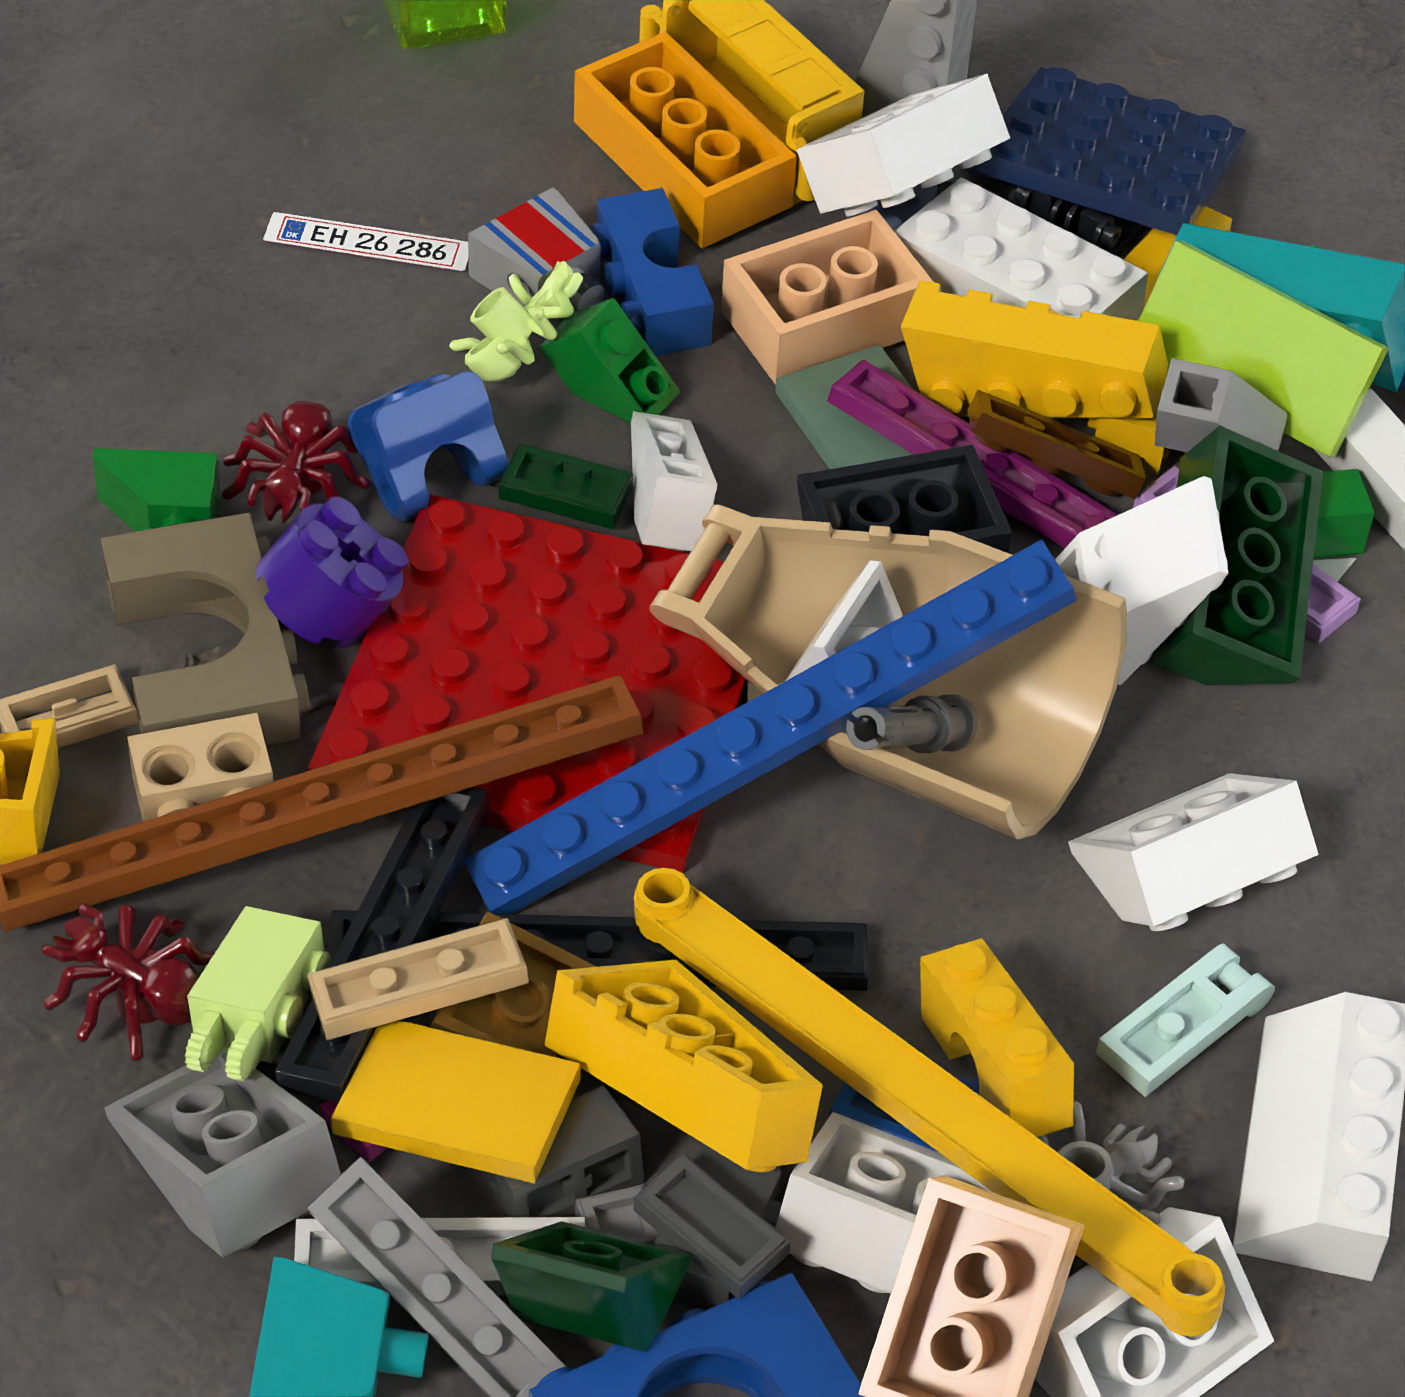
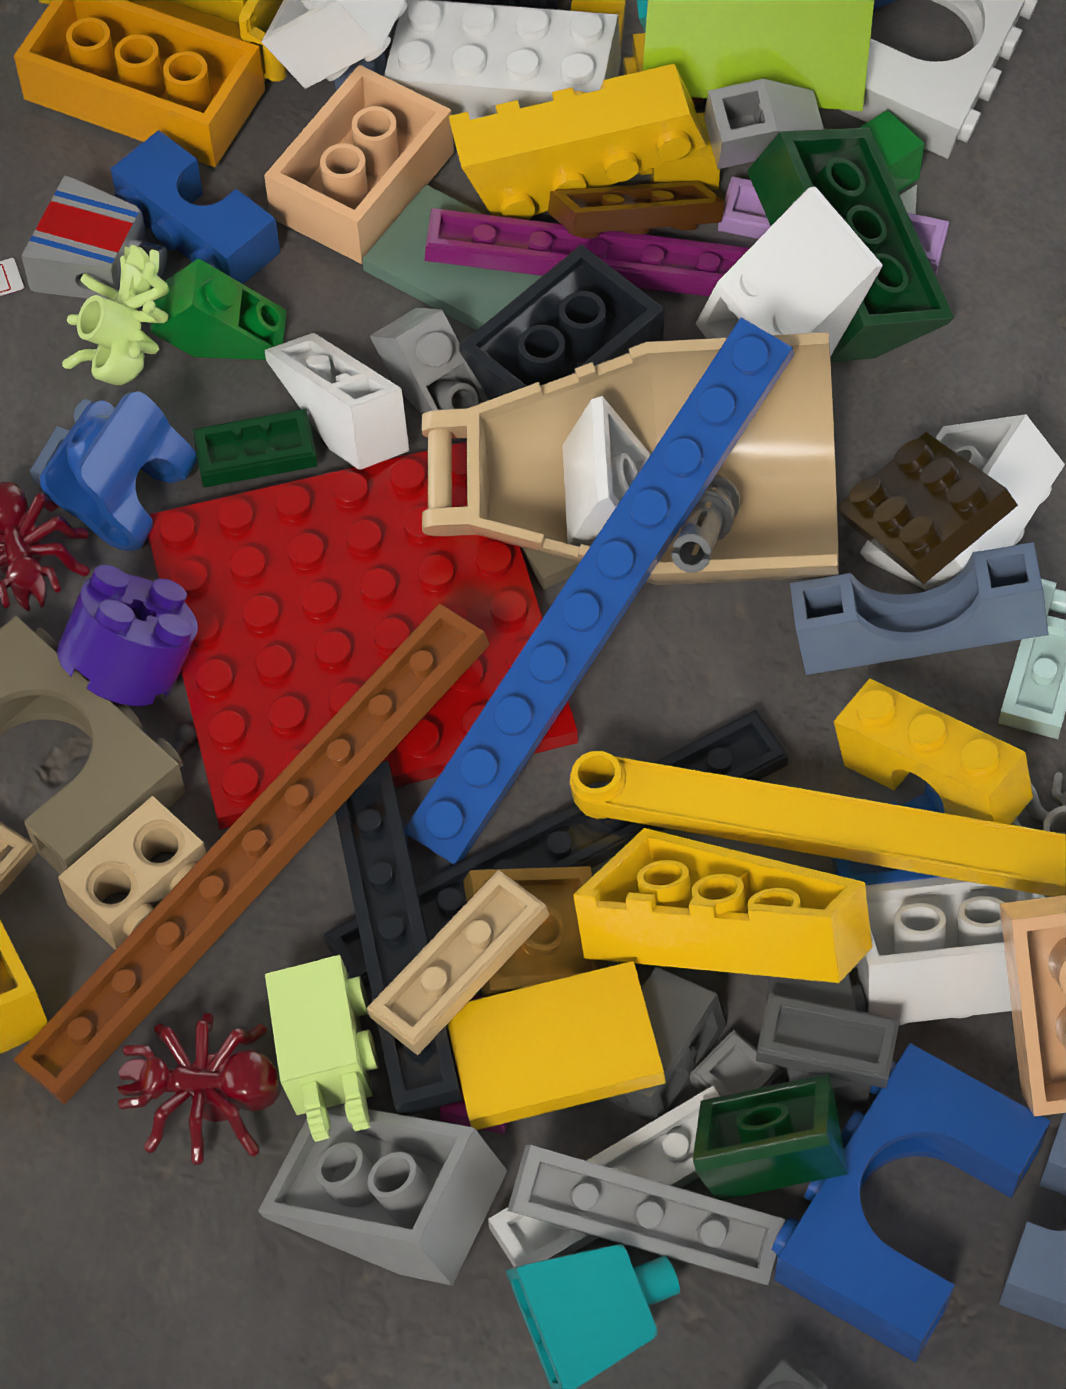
camera: 25 degrees left, 10 degrees up
none -> light grey slope [370,308,489,415]
none -> sand blue arch [790,542,1049,675]
none -> dark brown plate [837,432,1018,585]

